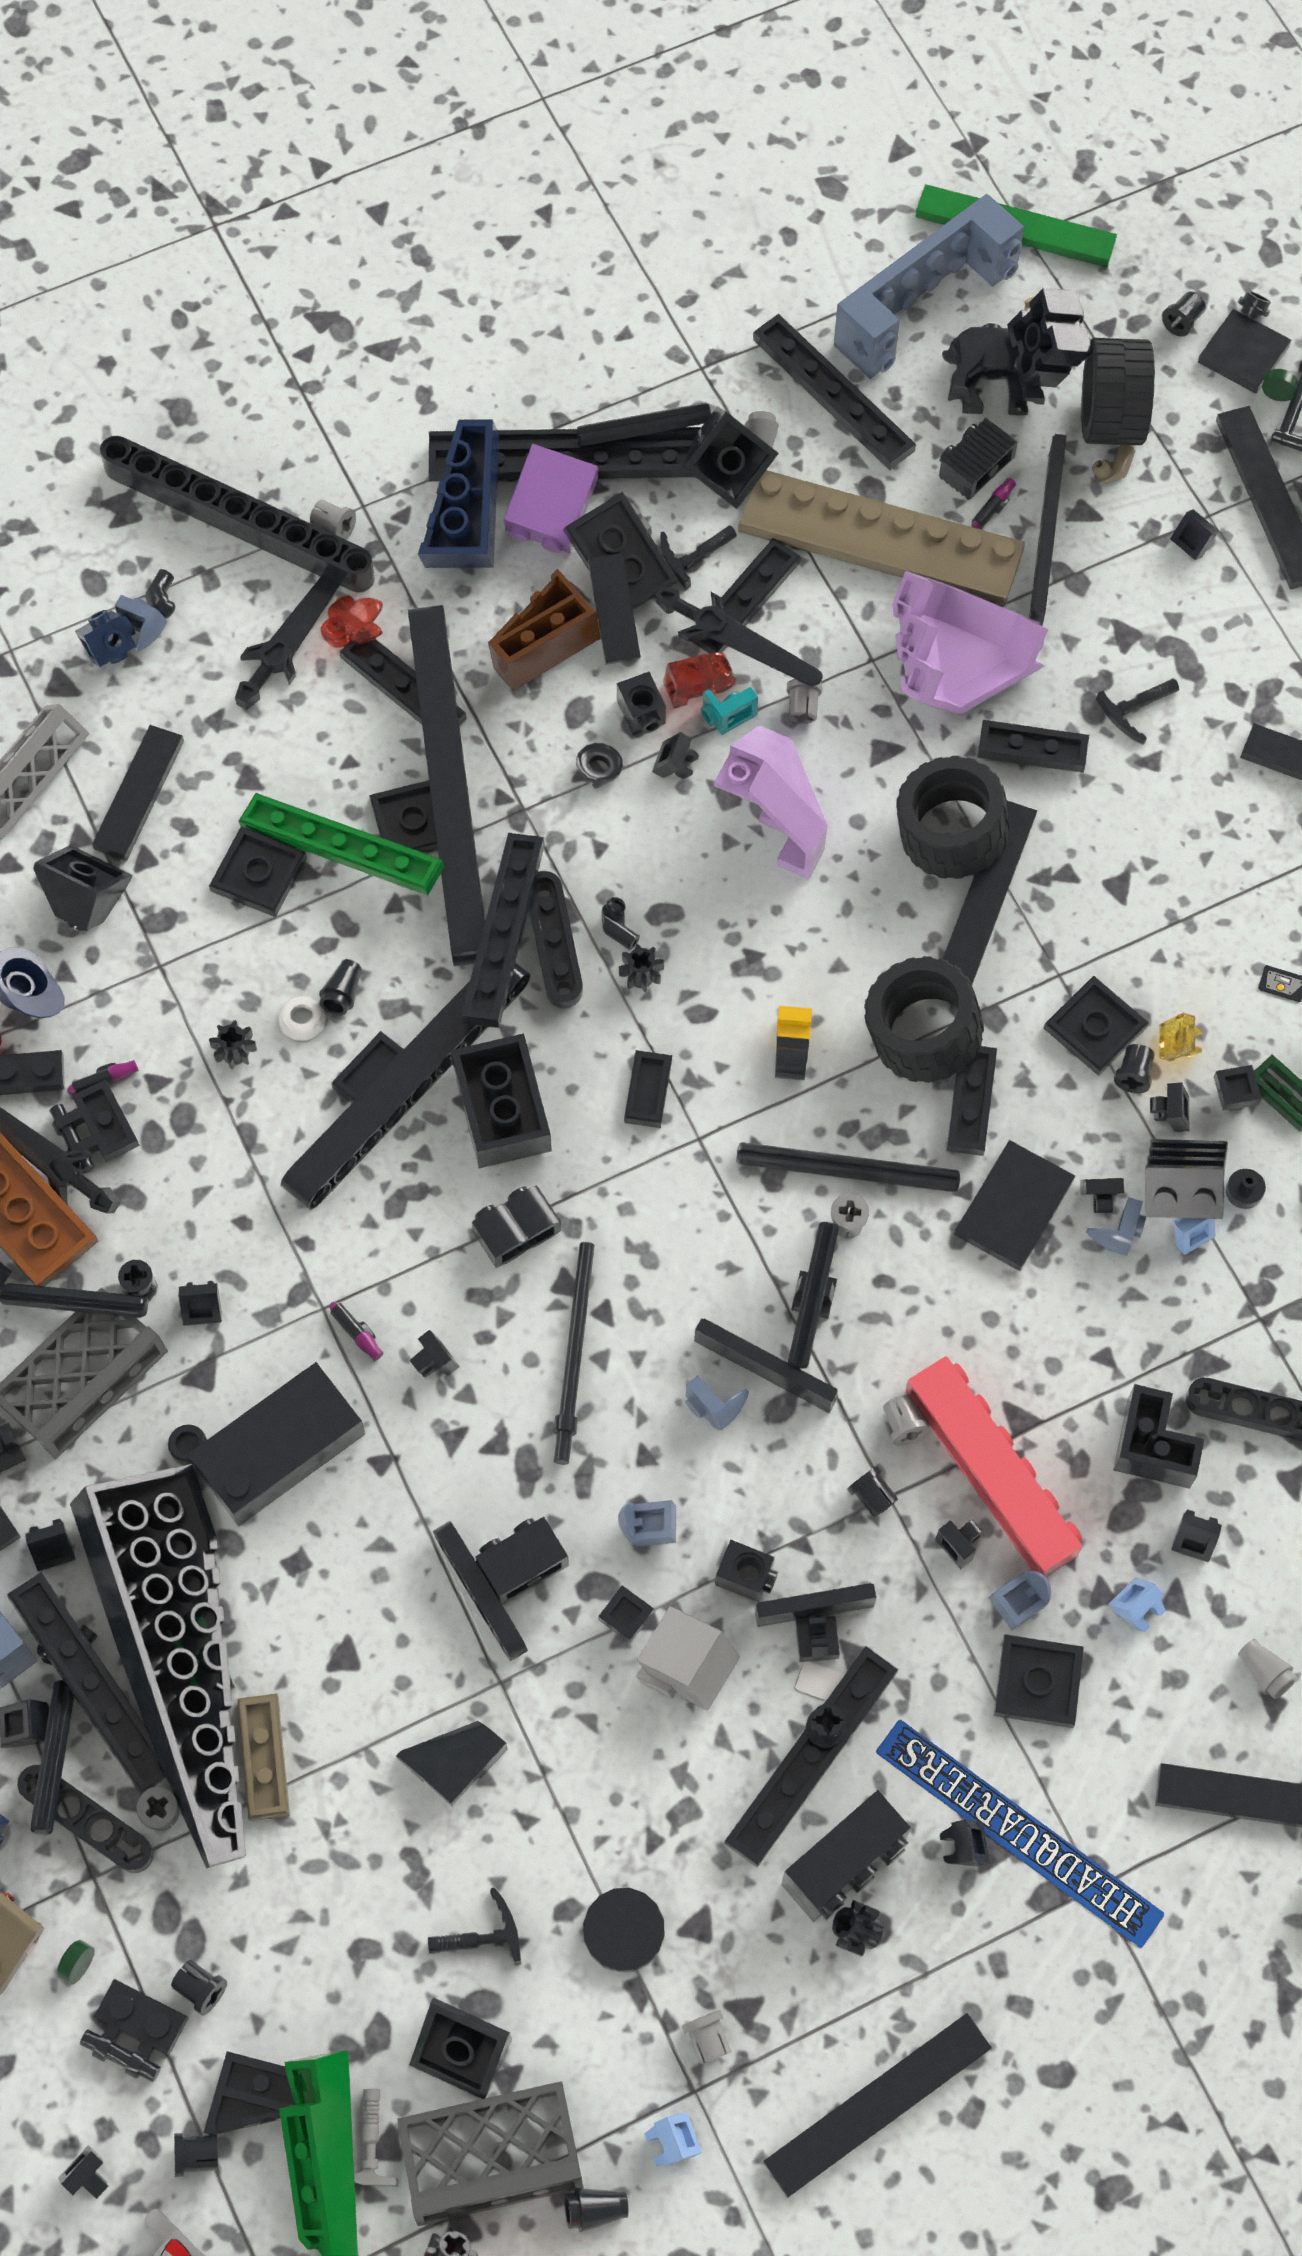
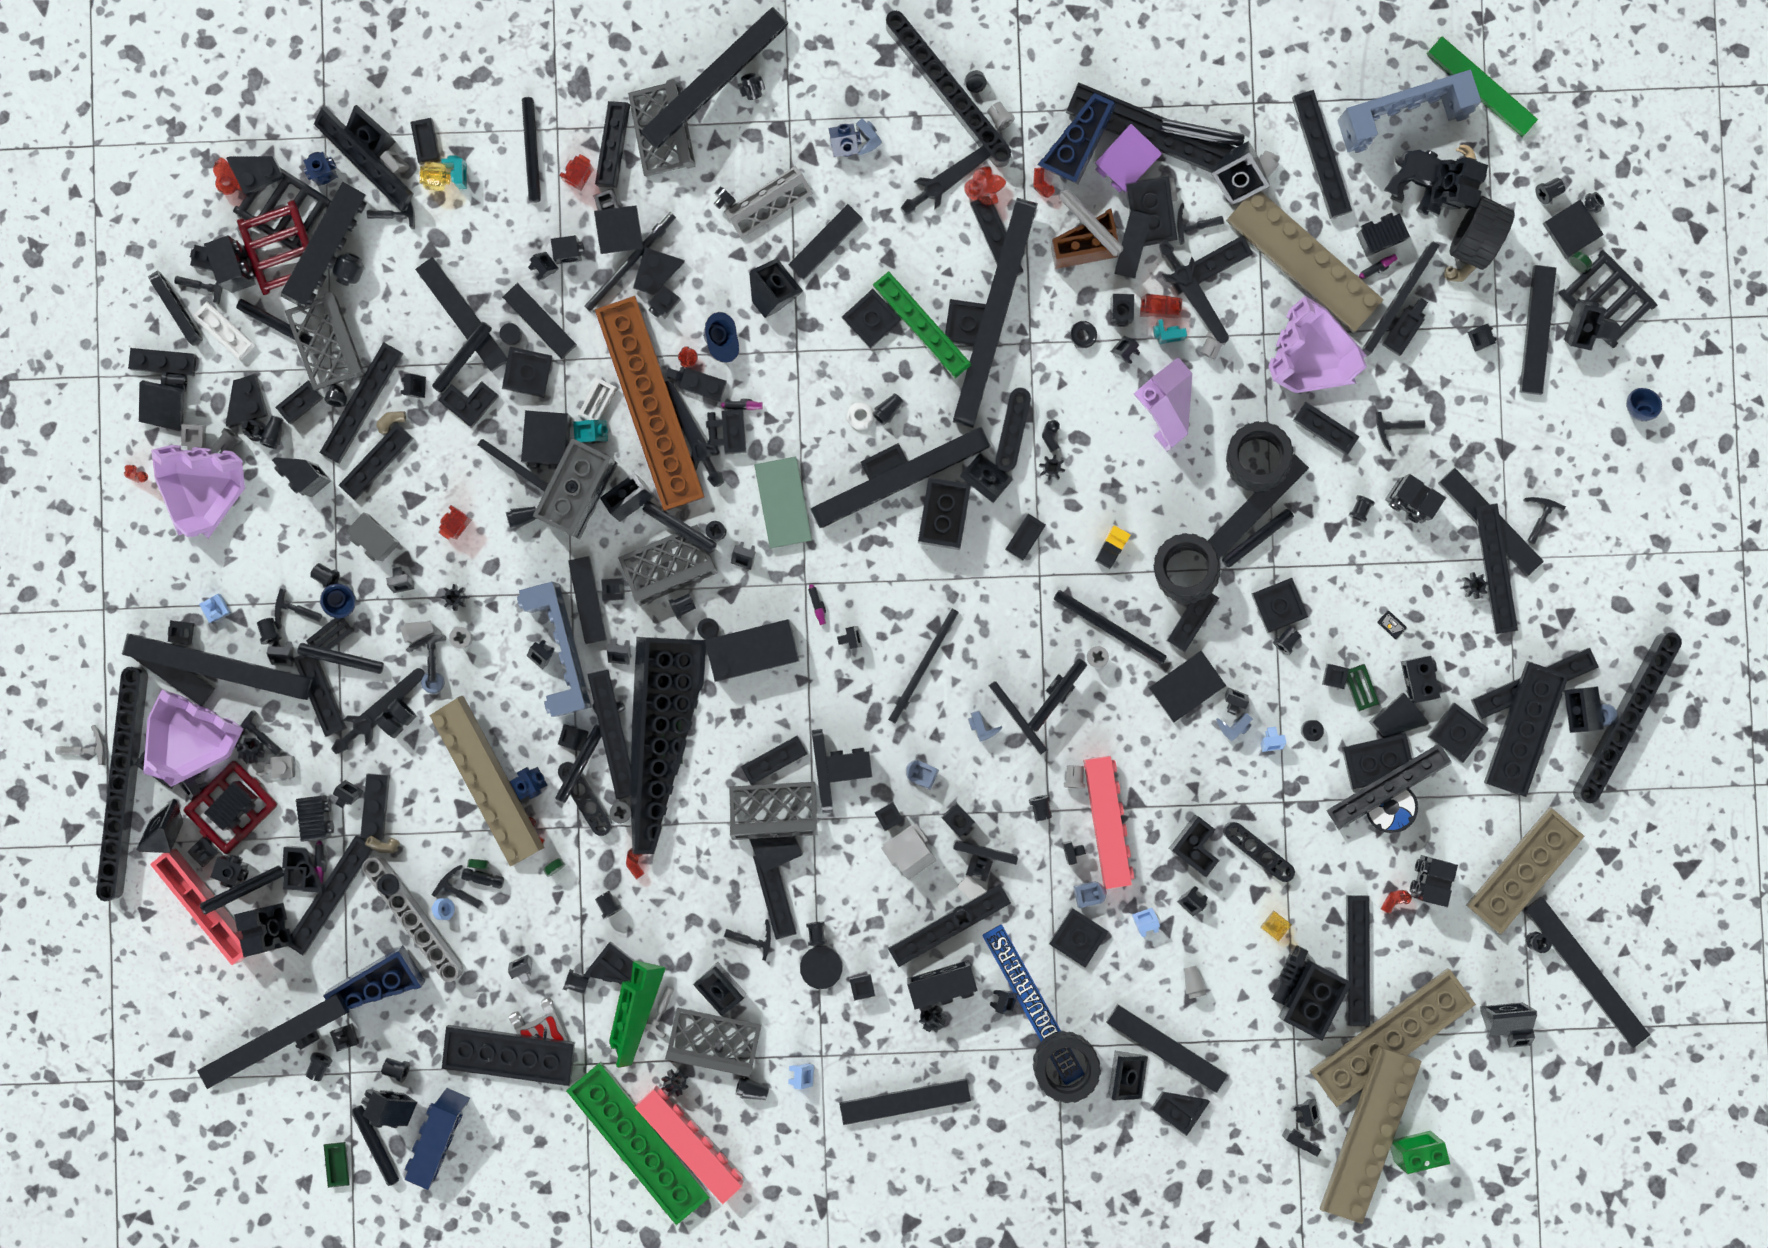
camera: 30 degrees right, 20 degrees up
black plate [80,1979,189,2082] -> none
black arm [145,569,176,619] -> none
black gear [209,1020,257,1069] -> none
dark tan tile [237,1693,290,1821] -> none
black plate [461,833,545,1028] -> none
black brick [472,1185,561,1268] -> none
light grey bush [681,2010,732,2064] -> none
plate [1145,1139,1228,1219] -> none
black tile [1150,1082,1190,1132] -> none
clear yellow tile [1159,1012,1202,1062] -> none
none -> clear red arm [626,848,645,880]
none -> black bush [668,593,696,620]
none -> dark grey fence [729,782,818,840]
none -> black tile [741,735,808,785]
none -> black tile [753,855,797,940]
none -> sand green tile [754,456,812,549]
none -> black bush [806,921,827,946]
none -> black tile [849,974,875,1001]
none -> black tile [959,453,1013,503]
none -> black tile [964,70,987,93]
none -> clear red arm [1033,168,1055,198]
none -> black tyre [1033,1031,1101,1103]
none -> light grey axle [1059,189,1123,256]
none -> black slope [1108,1050,1148,1101]
none -> black axle [1222,508,1294,568]
none -> black bush [1349,495,1375,523]
none -> black hinge [1382,298,1428,356]
none -> black brick [1385,474,1447,523]

